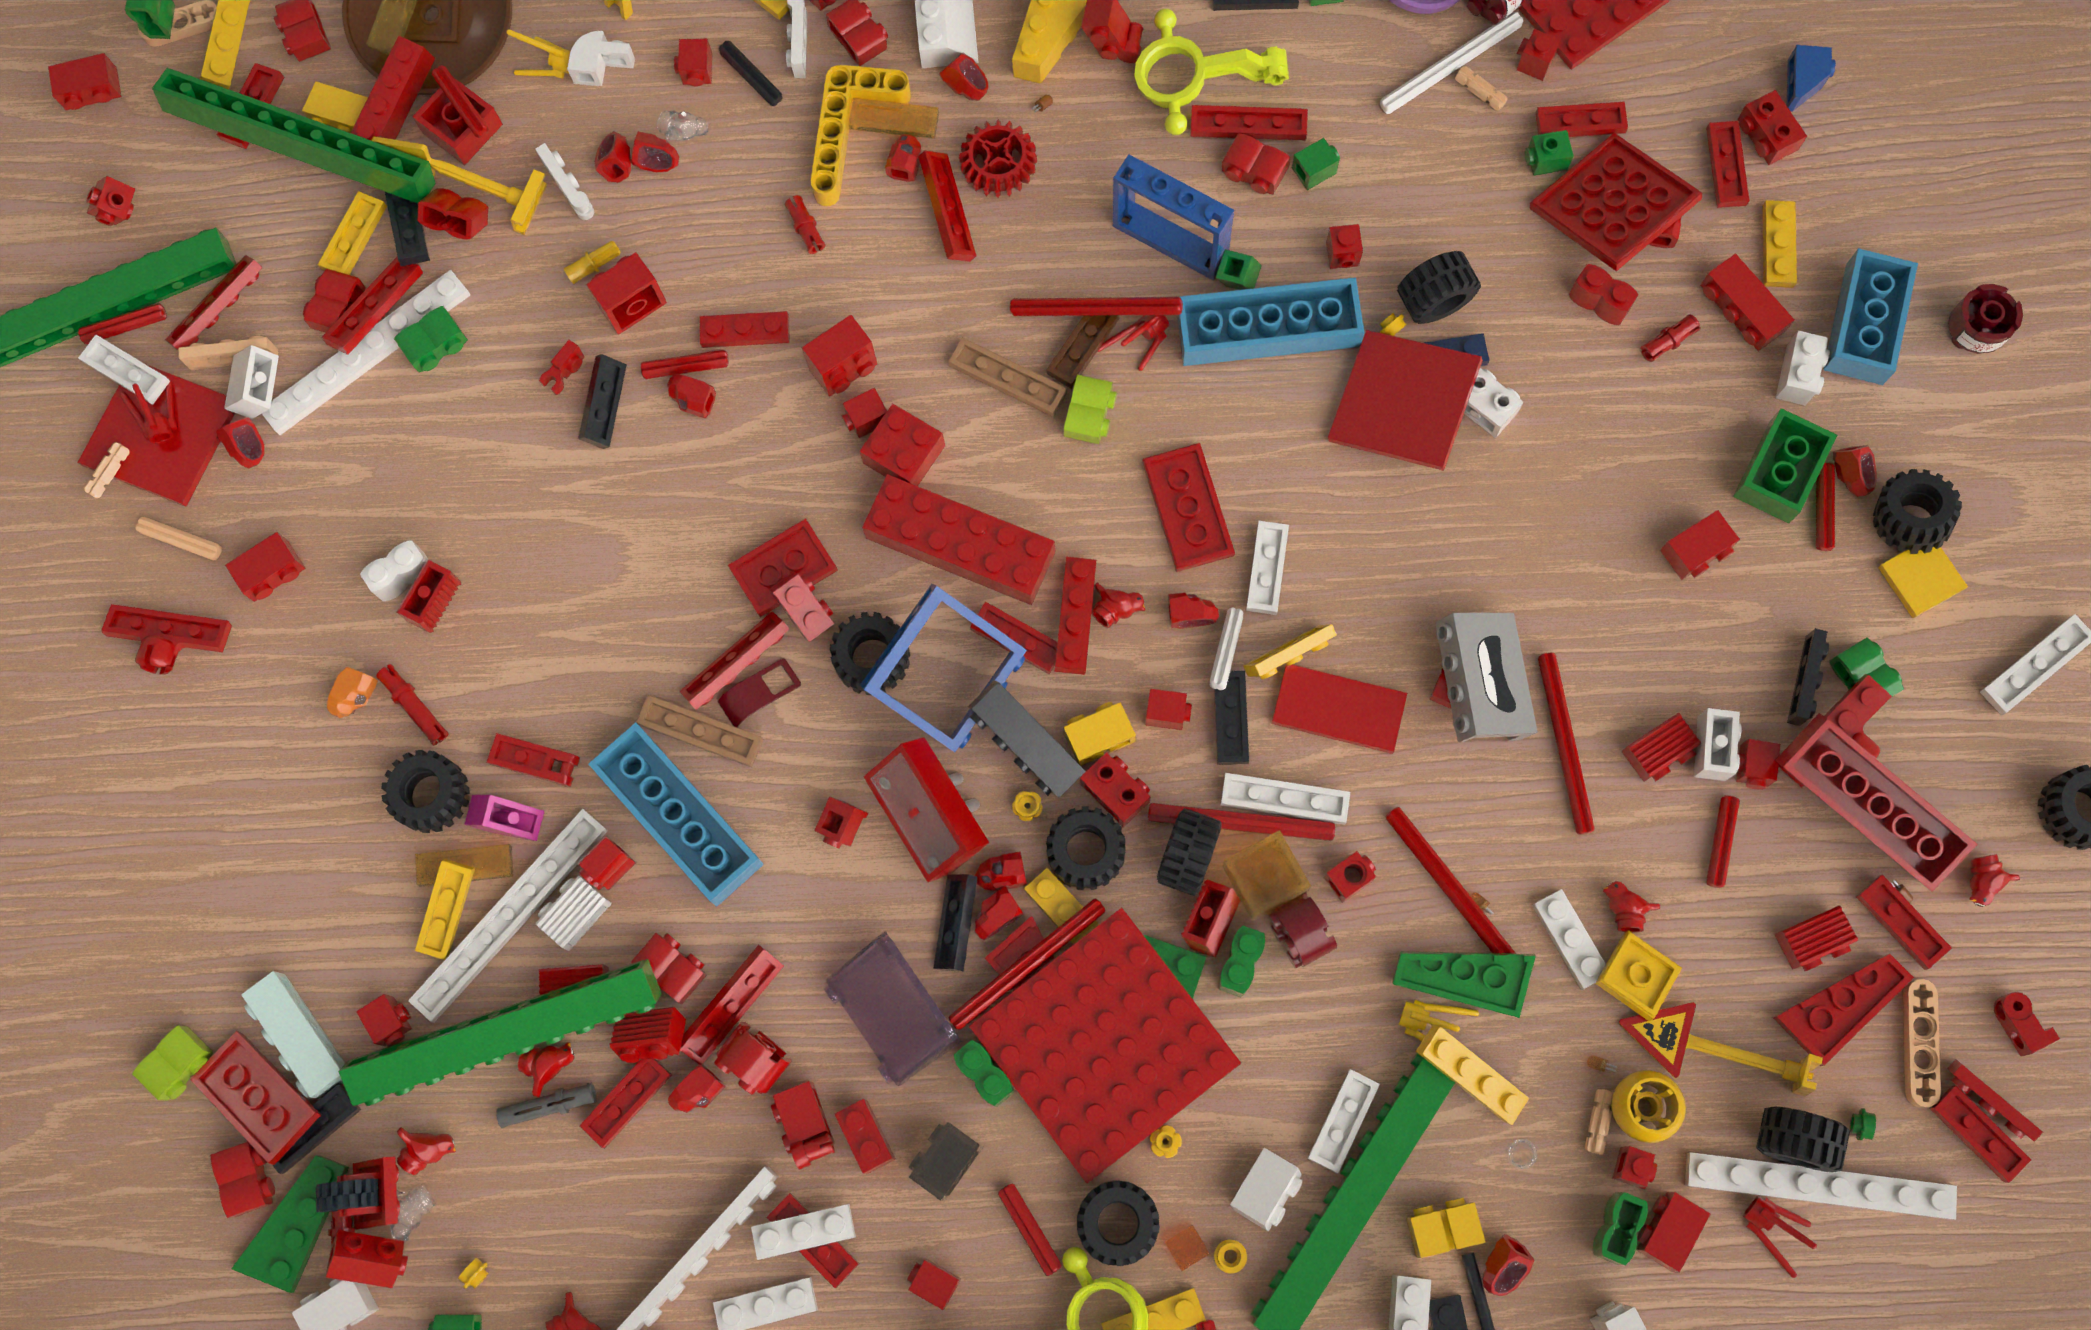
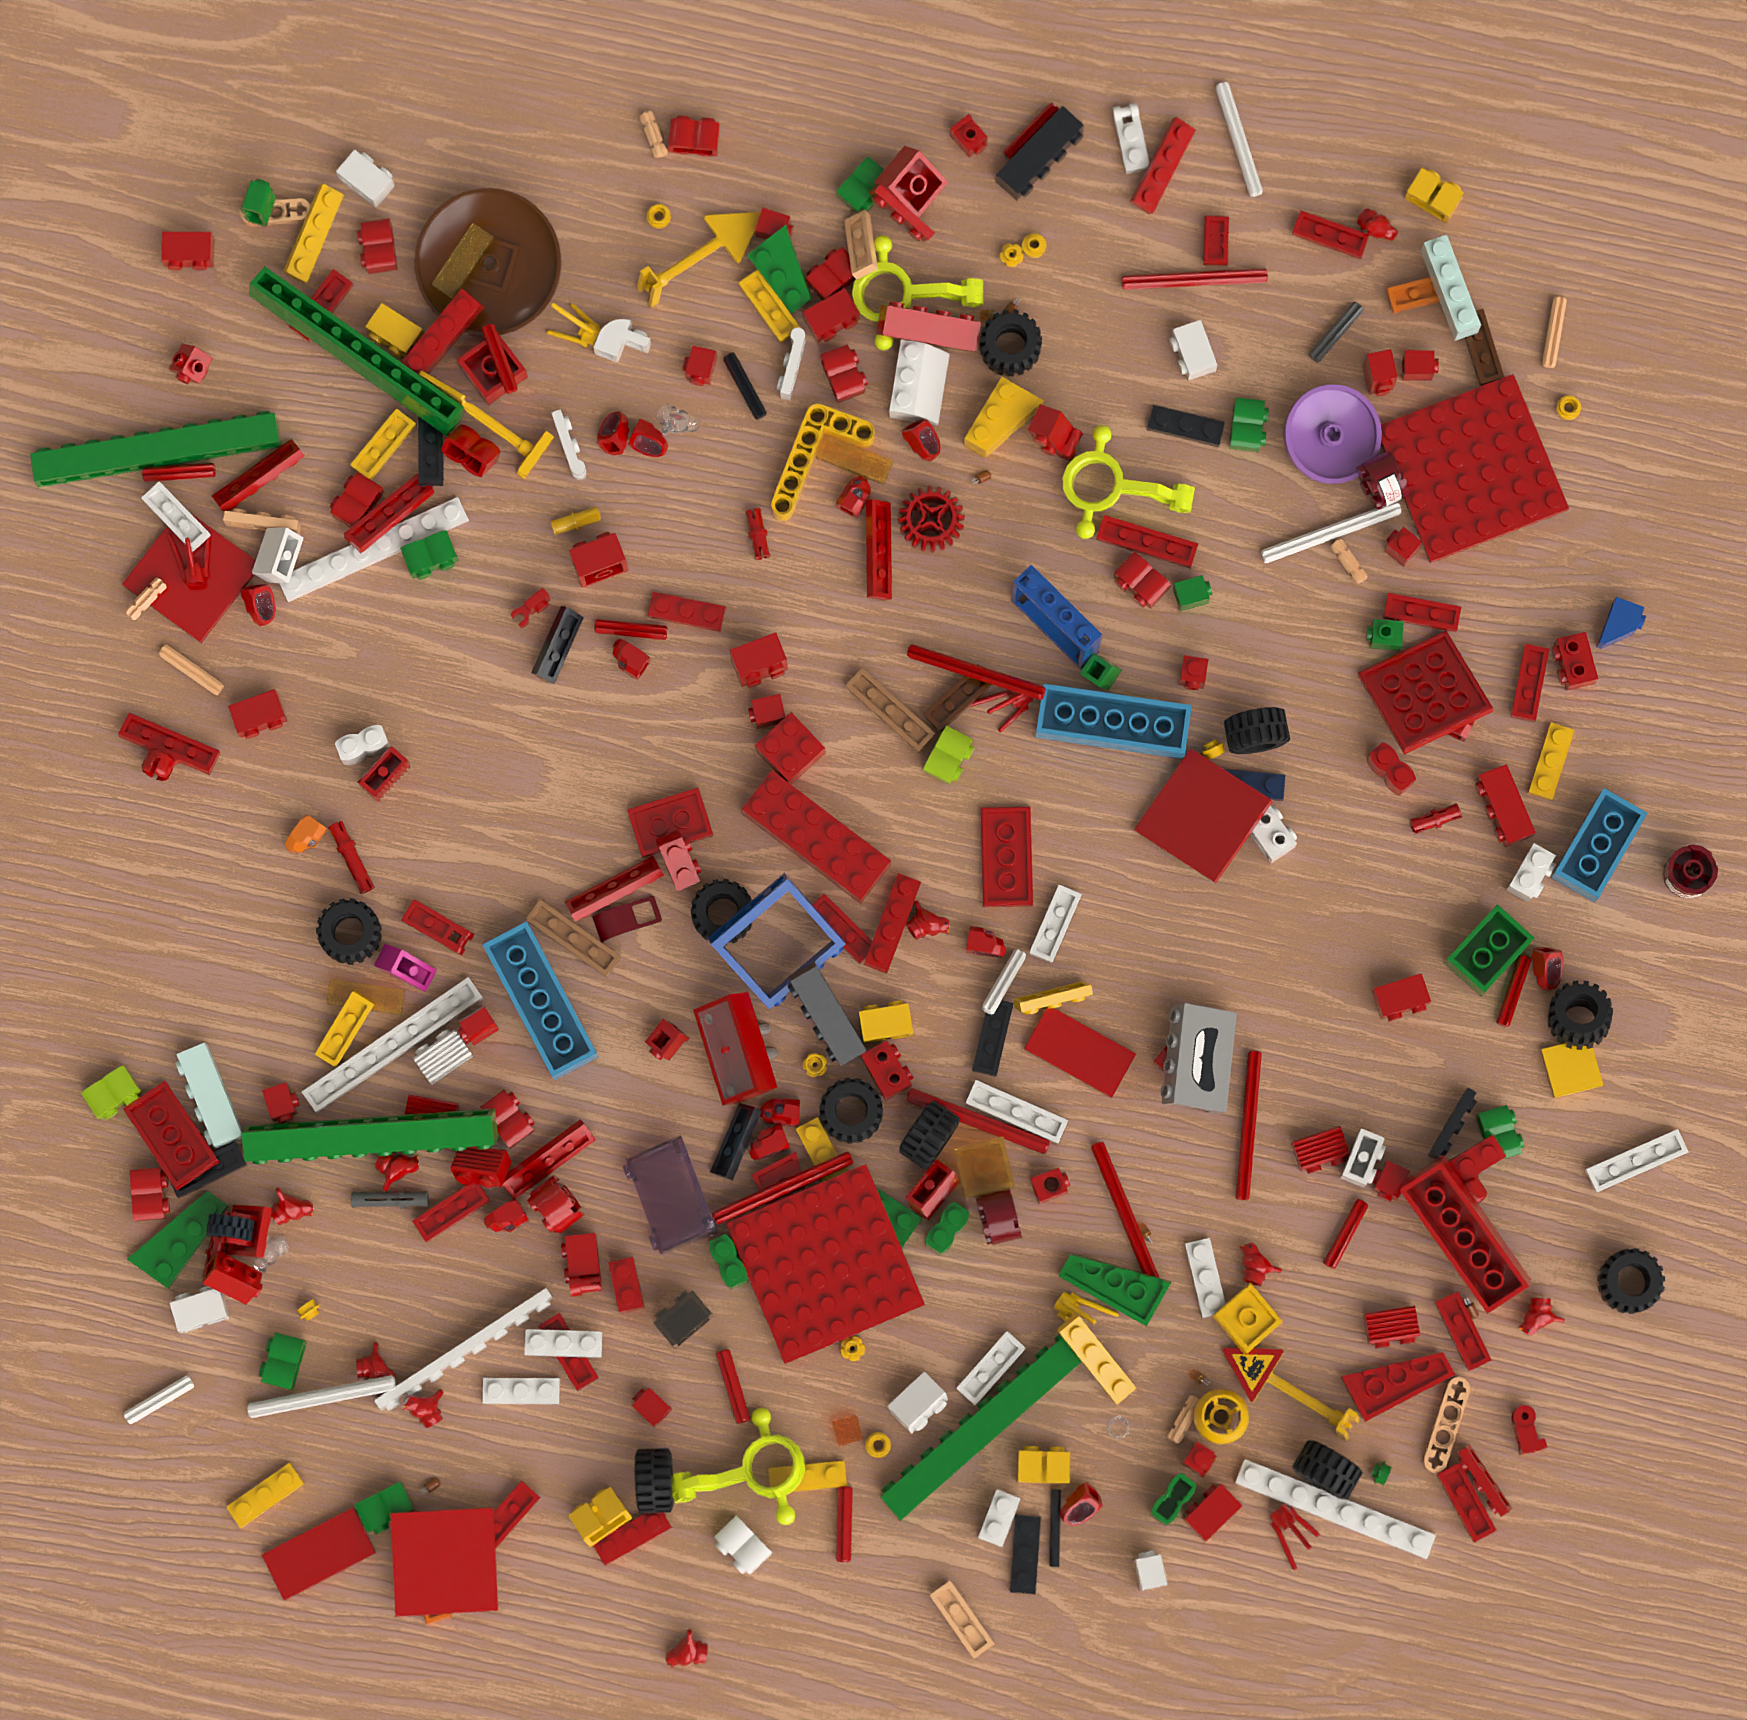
camera: 10 degrees right, 5 degrees up
black tyre [1077,1180,1160,1266] -> none
red brick [1145,689,1192,730] -> none

